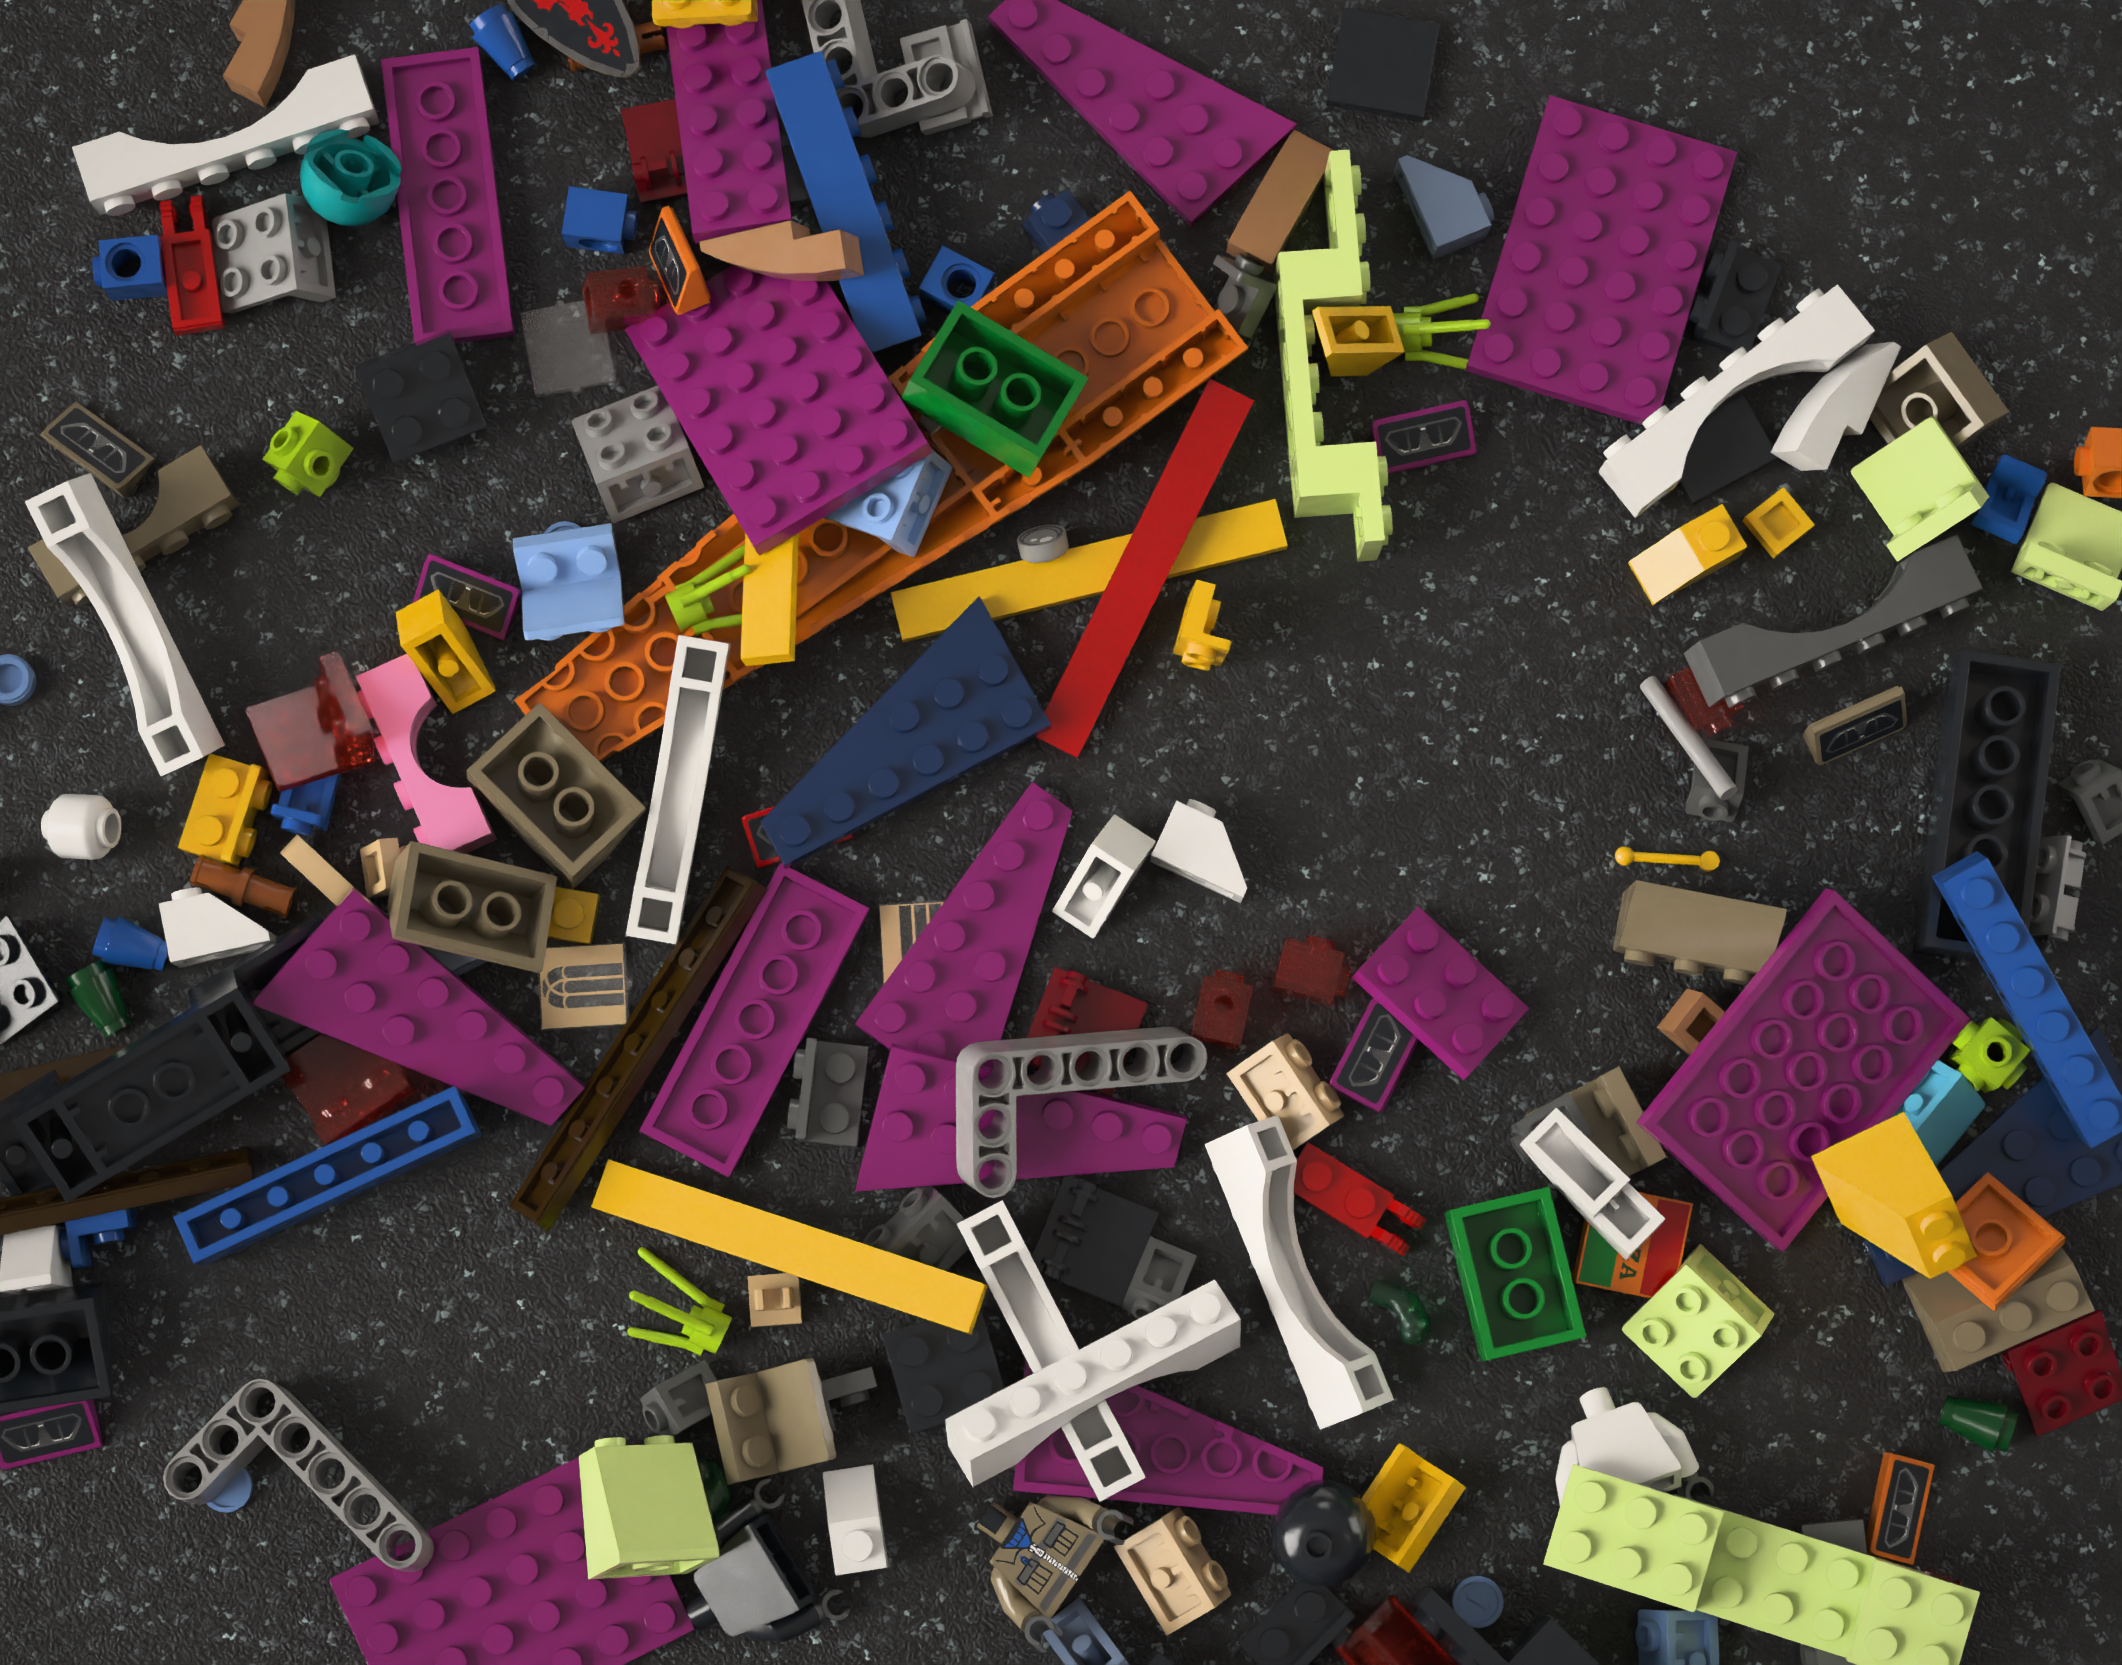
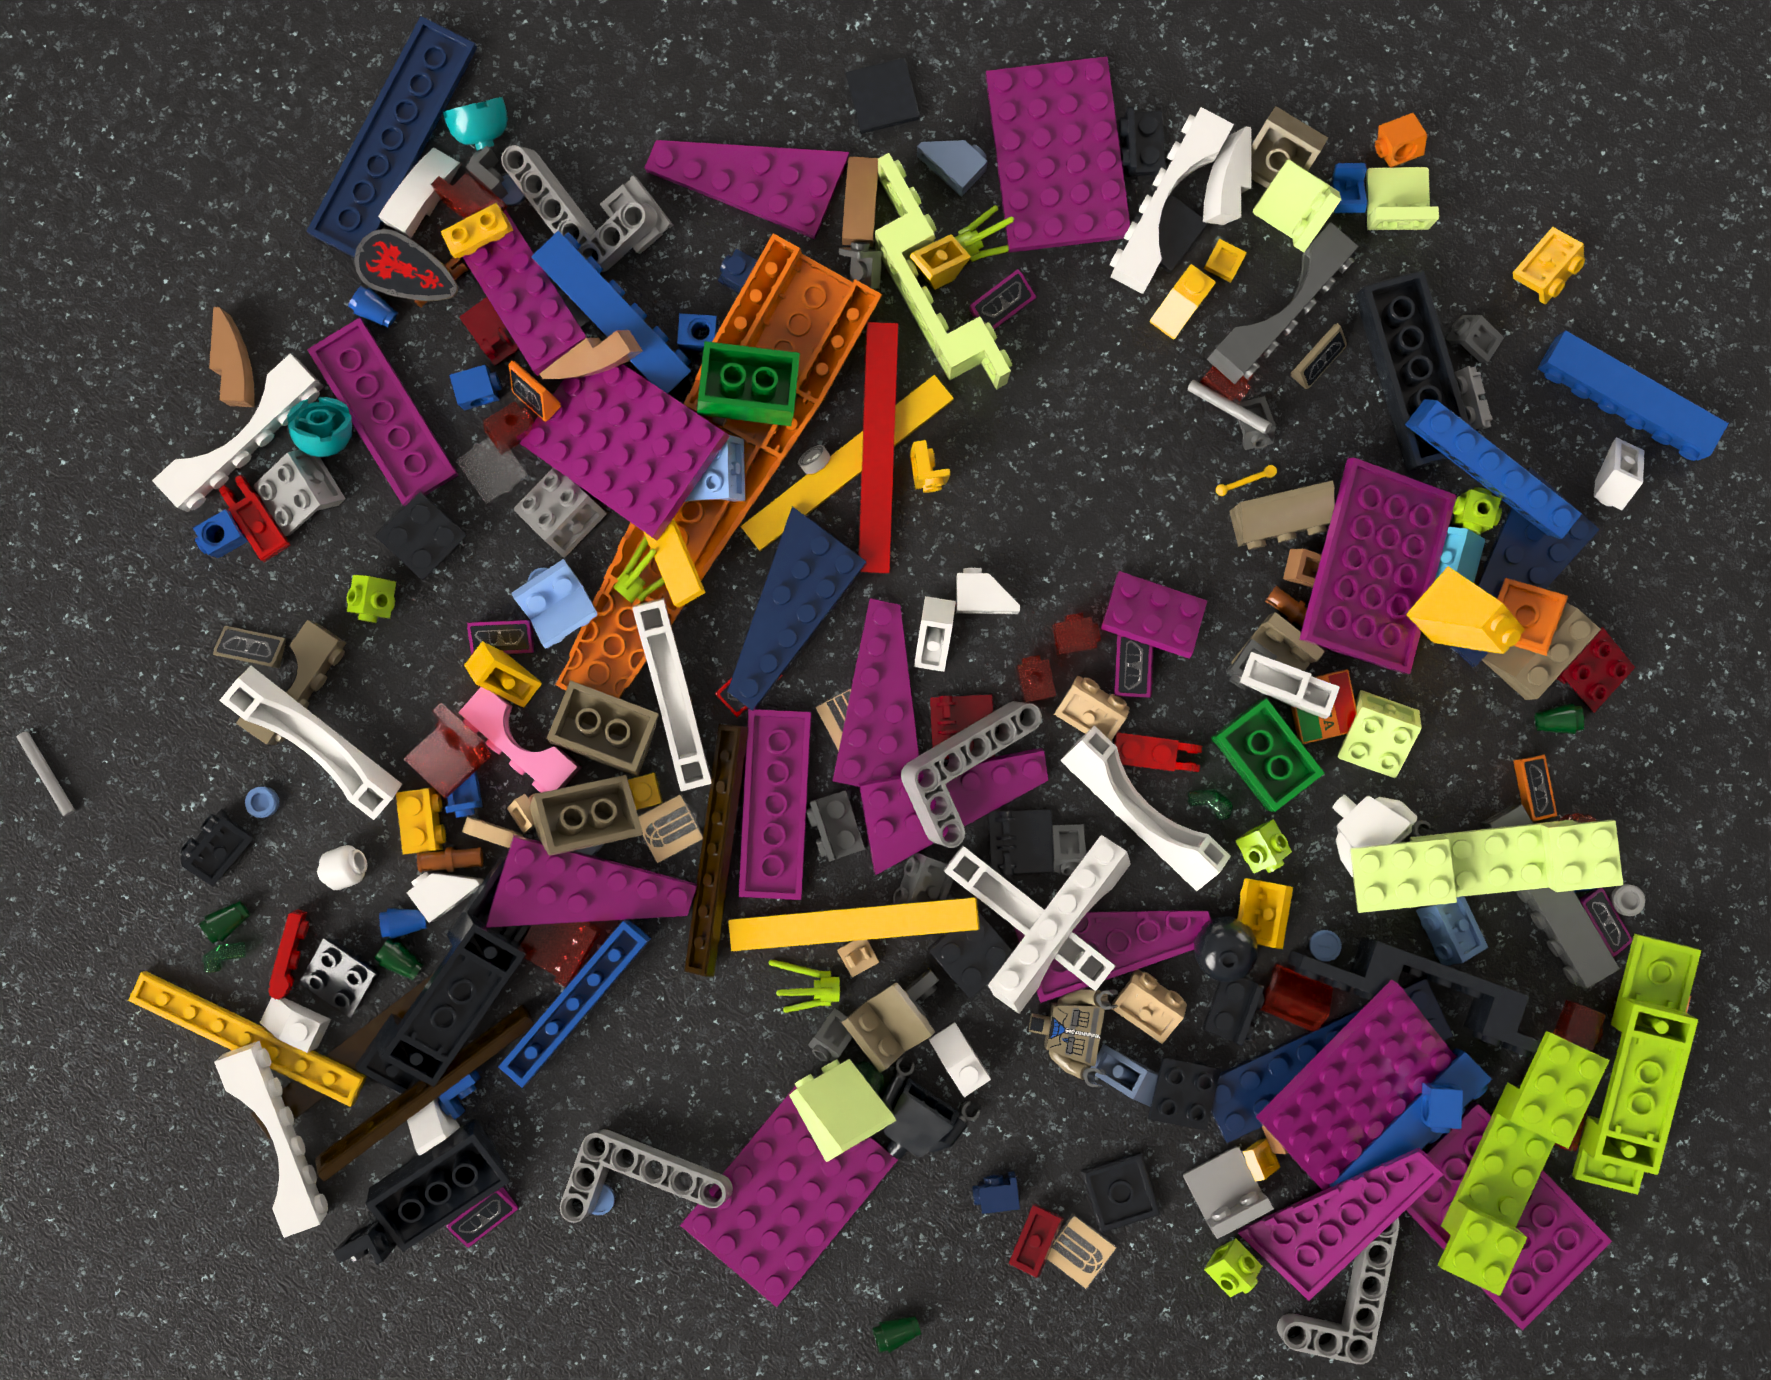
camera: 20 degrees left, 5 degrees up
none -> lime brick [1235,819,1292,873]
none -> dark orange pin [1265,585,1307,627]

